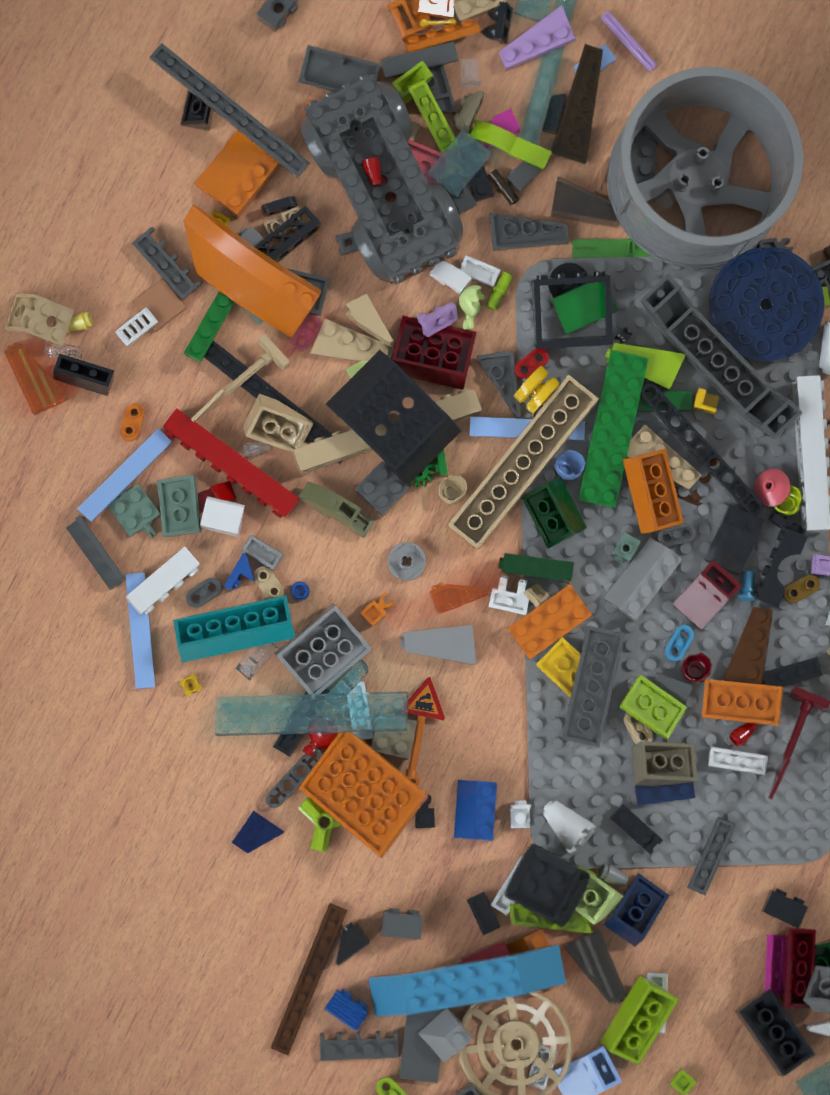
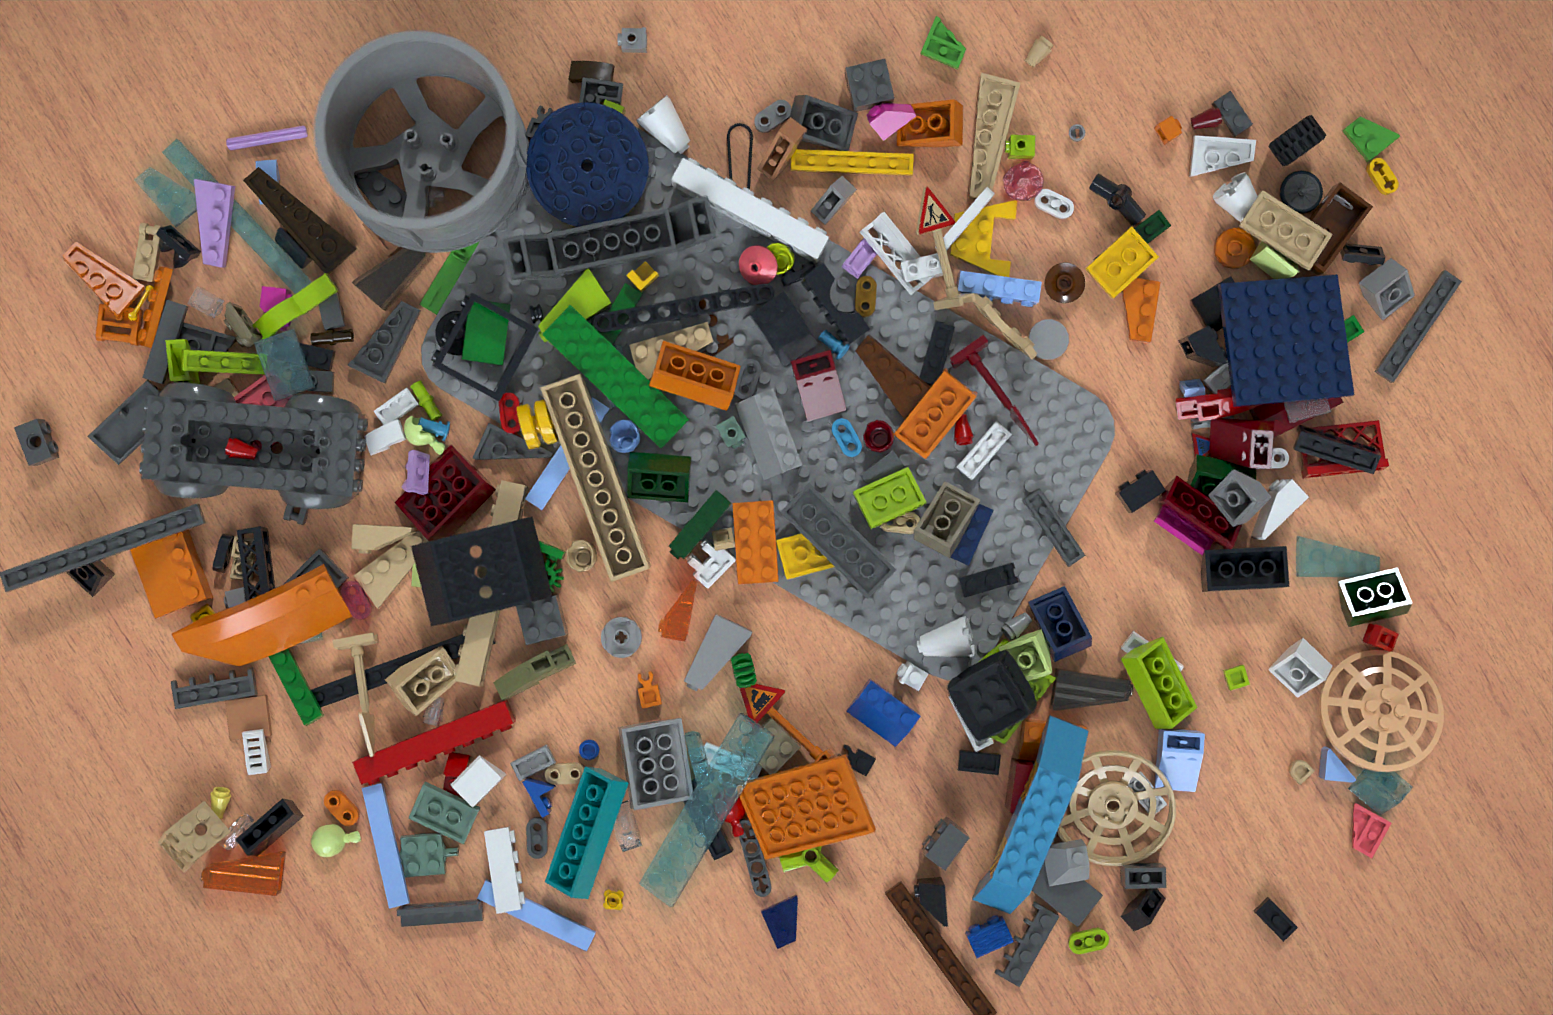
camera: 60 degrees left, 5 degrees up
none -> yellowish green hair [311,824,361,857]
none -> dark azure pin [418,417,450,441]
none -> green gear [731,653,757,688]

